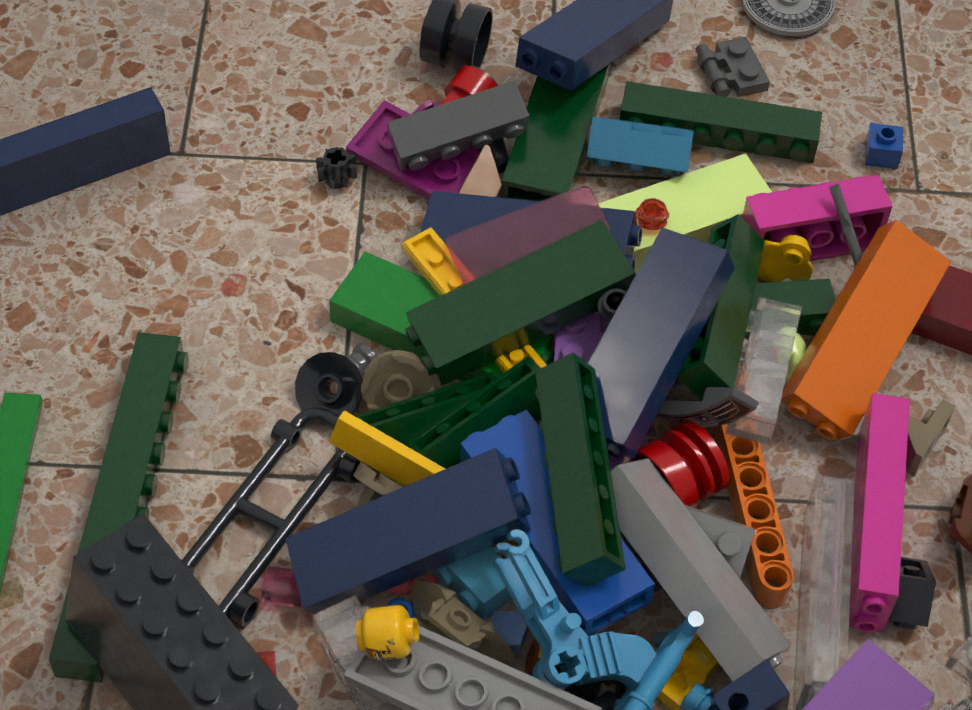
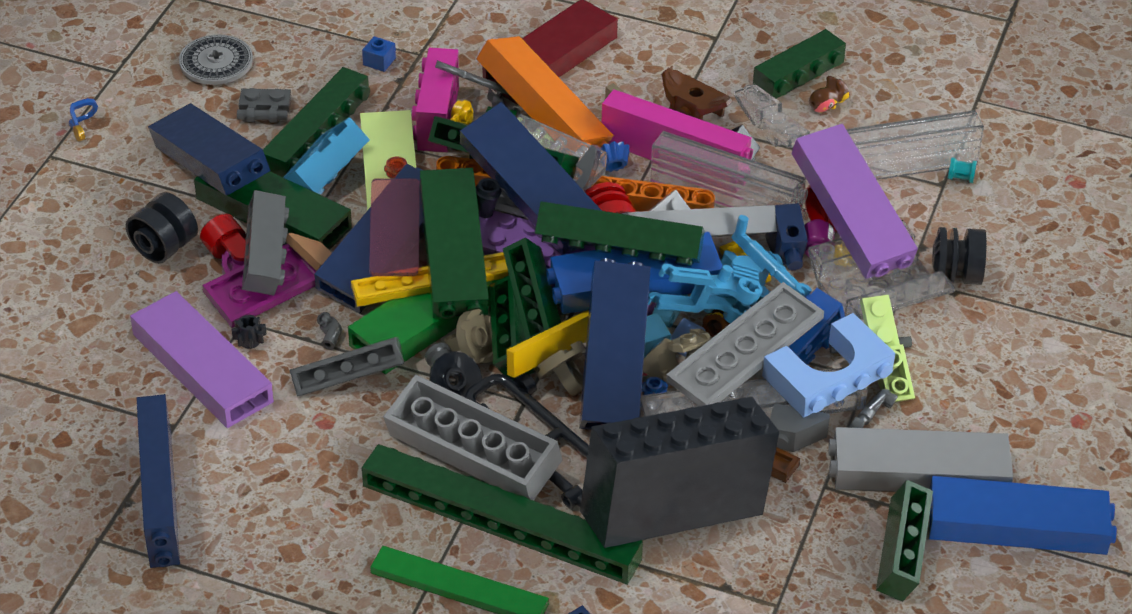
camera: 70 degrees left, 10 degrees down
yellow head [356,605,419,661] -> none
none -> medium lavender brick [130,291,274,428]
none -> dark grey slope [289,337,404,397]
none -> dark grey arm [317,312,342,350]
none -> light grey brick [383,374,563,501]
none -> blue piece [599,141,630,172]

